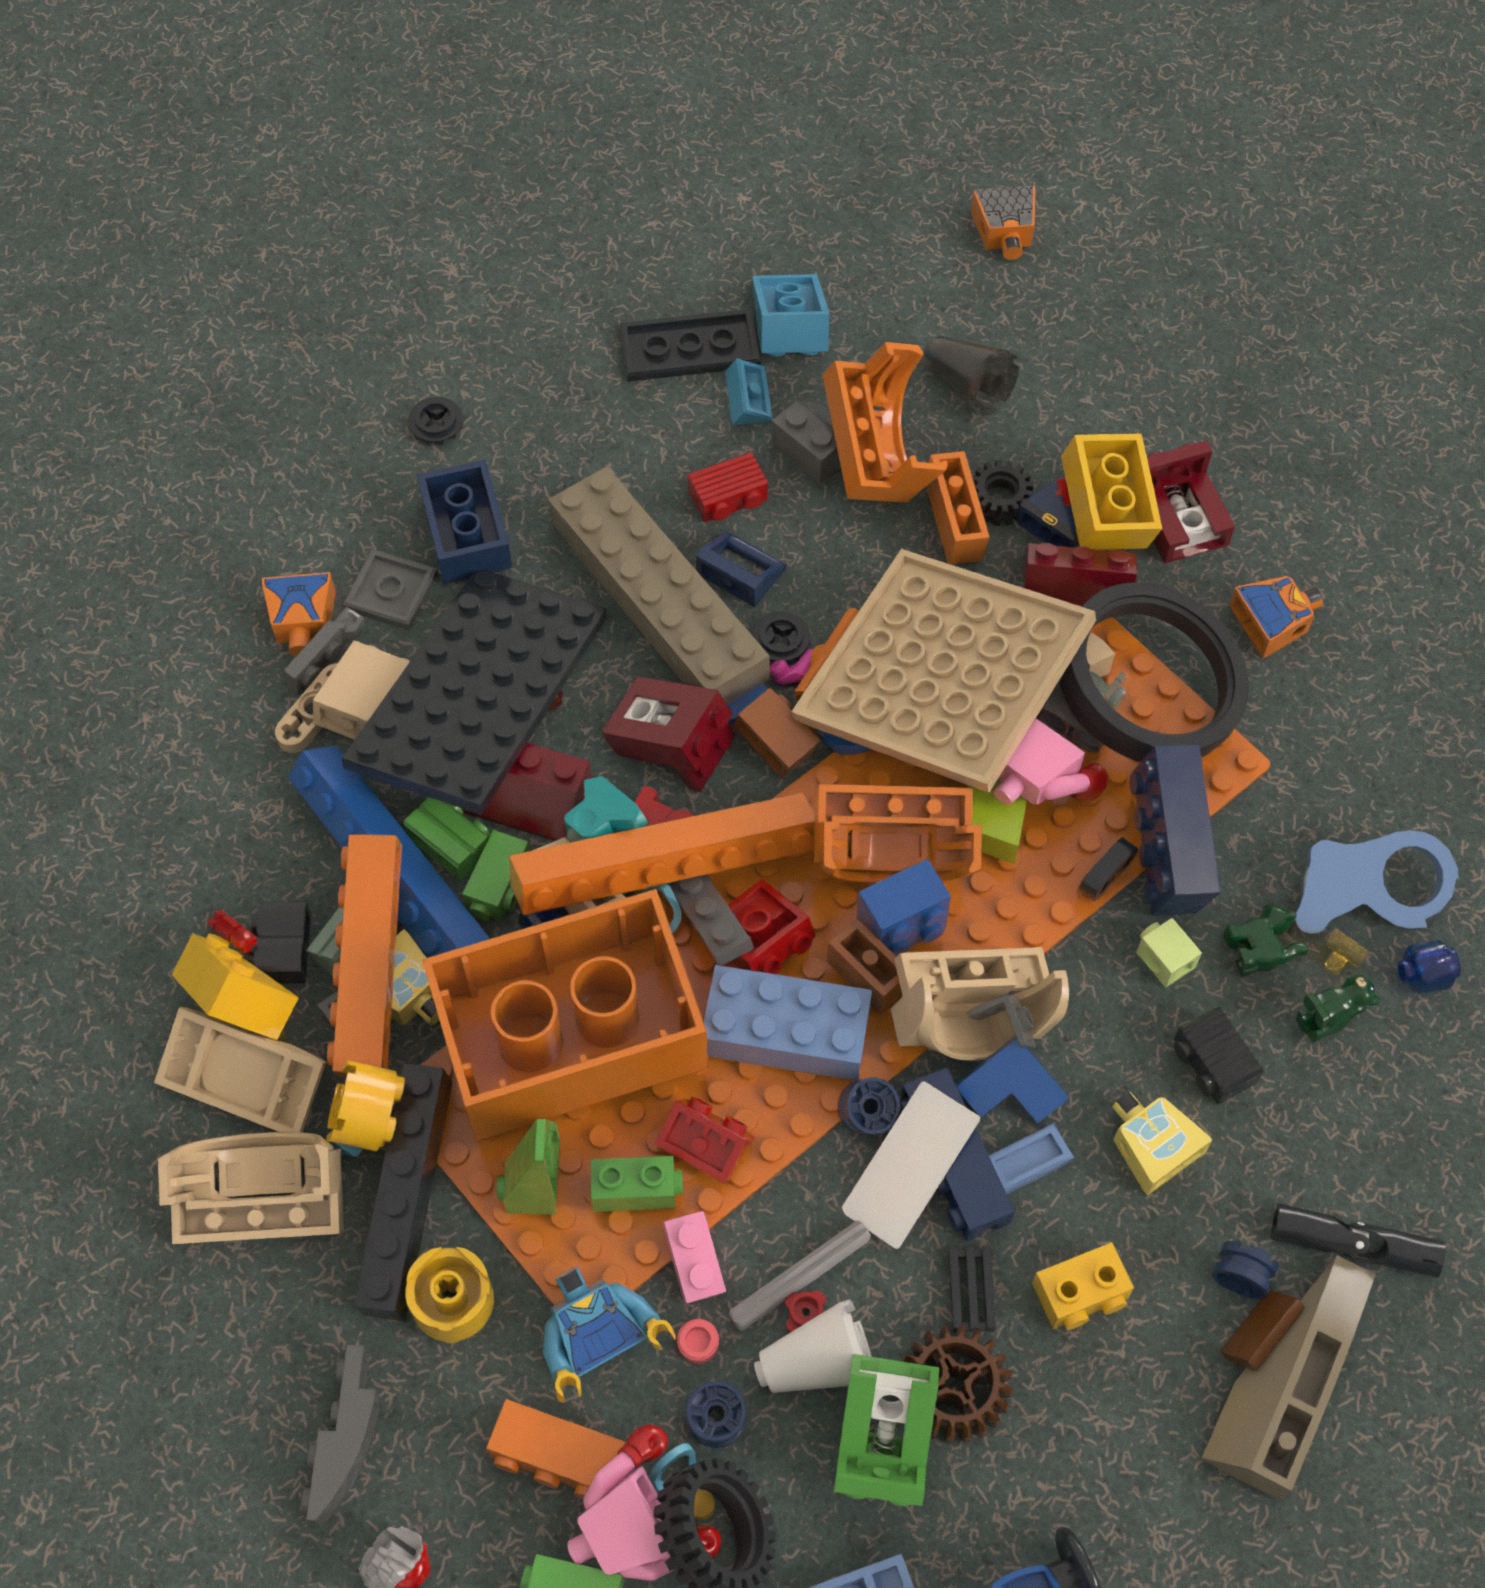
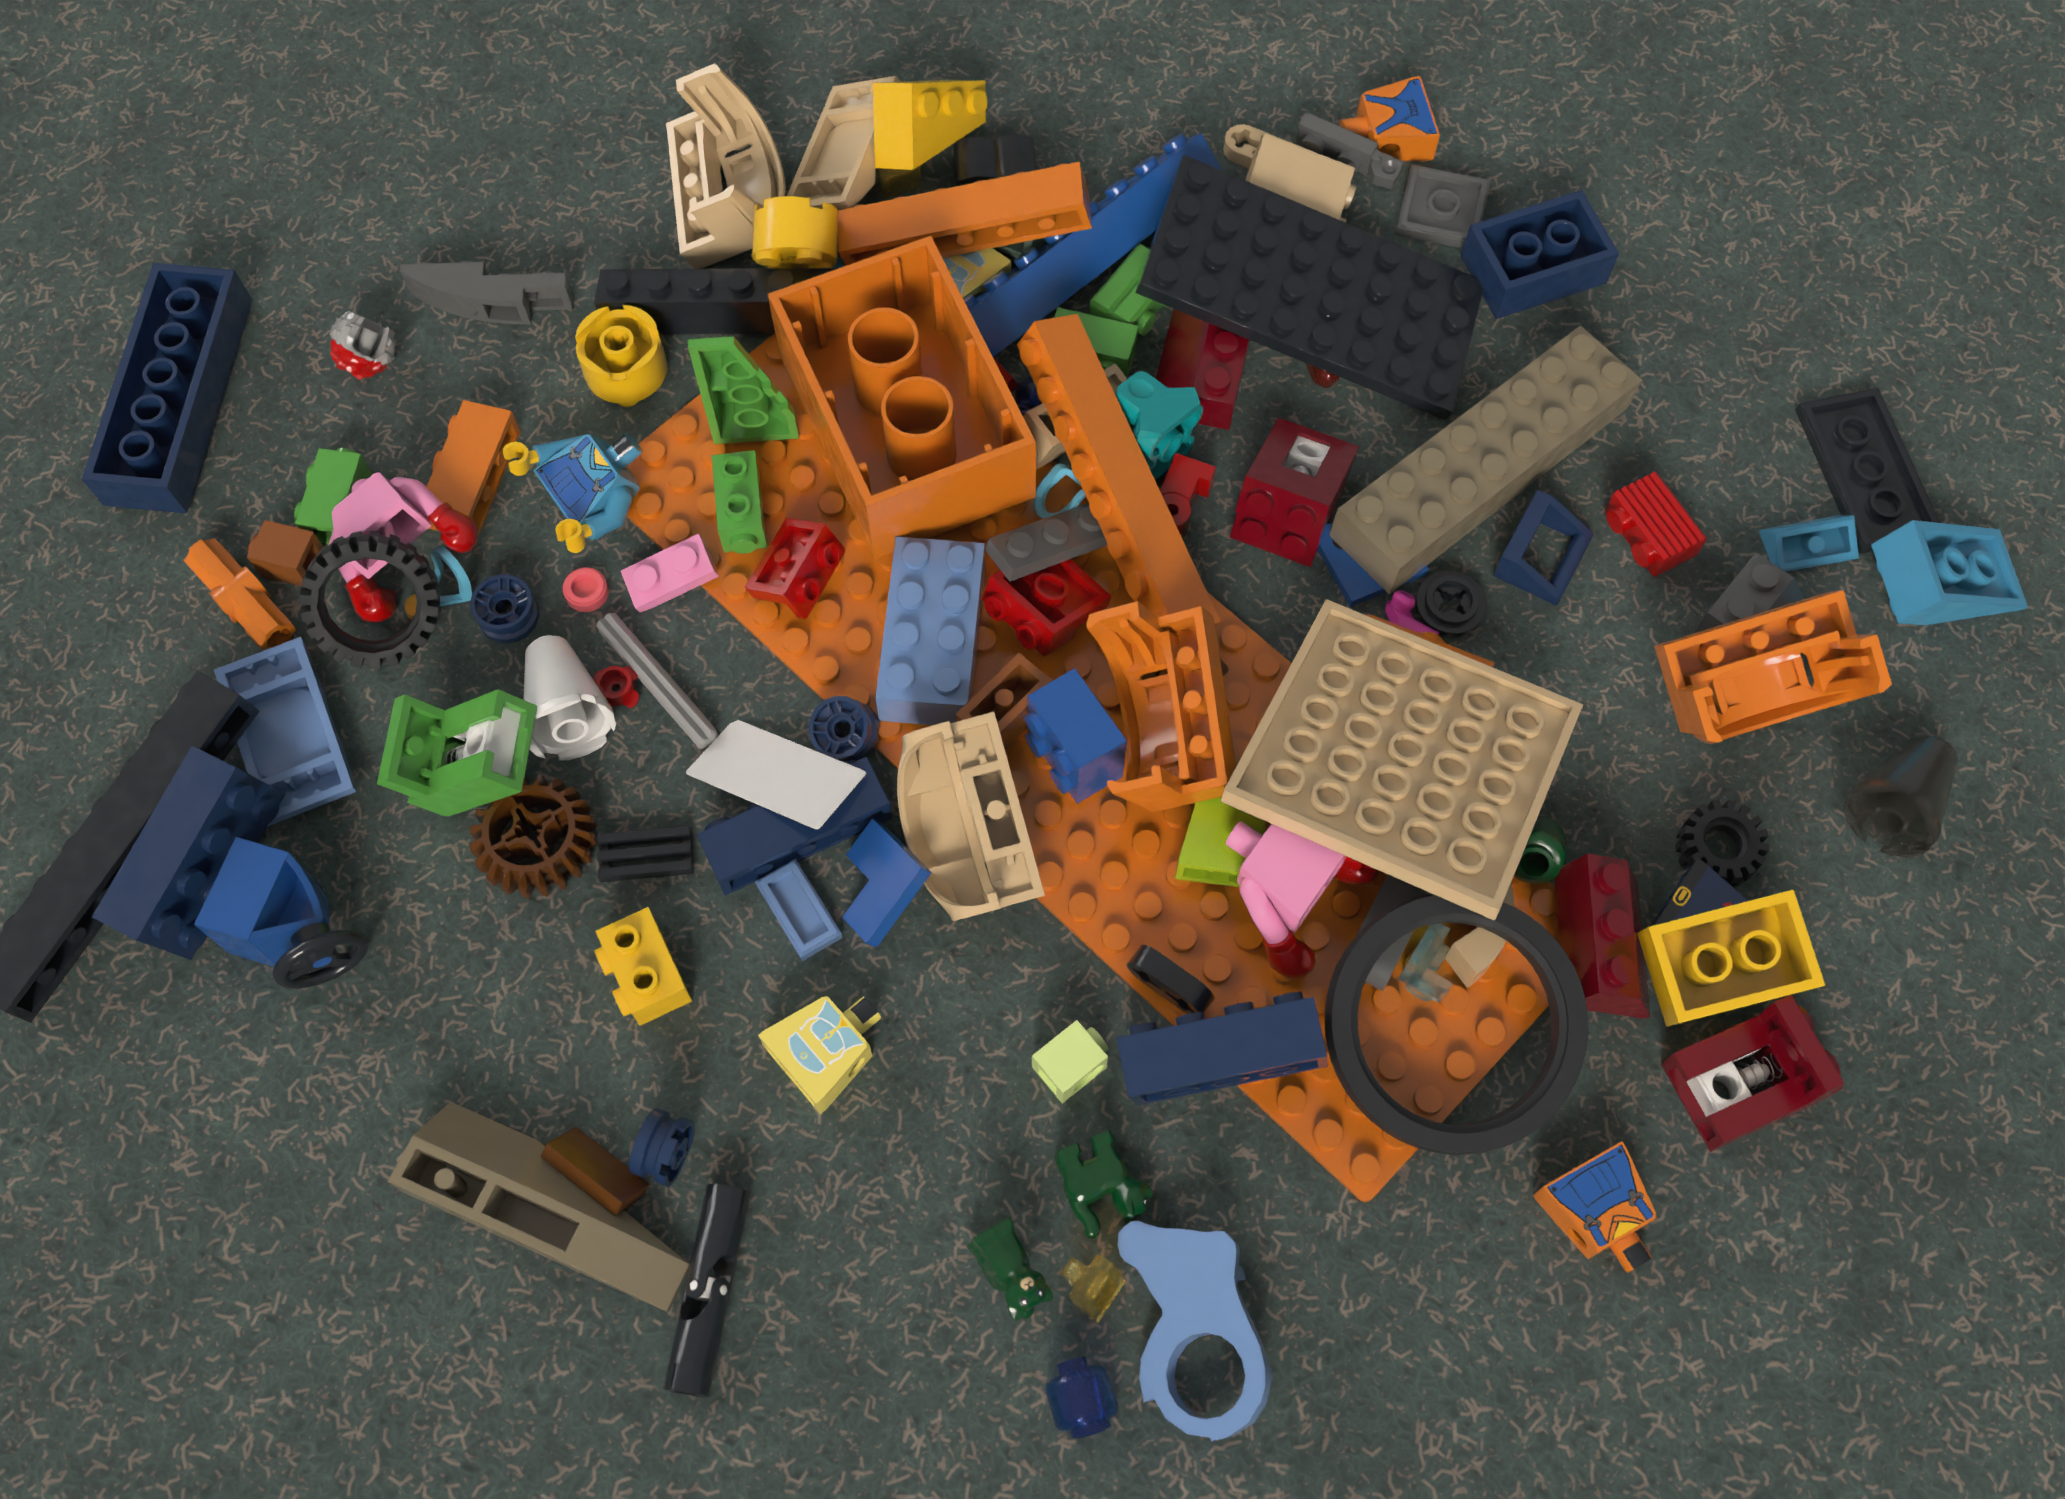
camera: 85 degrees right, 5 degrees up
red axle [208,910,257,953] -> none
black gear [408,397,463,446] -> none
dark orange brick [733,688,821,779] -> none
orange brick [926,451,990,565] -> none
dark grey bracket [966,994,1036,1050] -> none
black brick [1174,1006,1264,1104] -> none

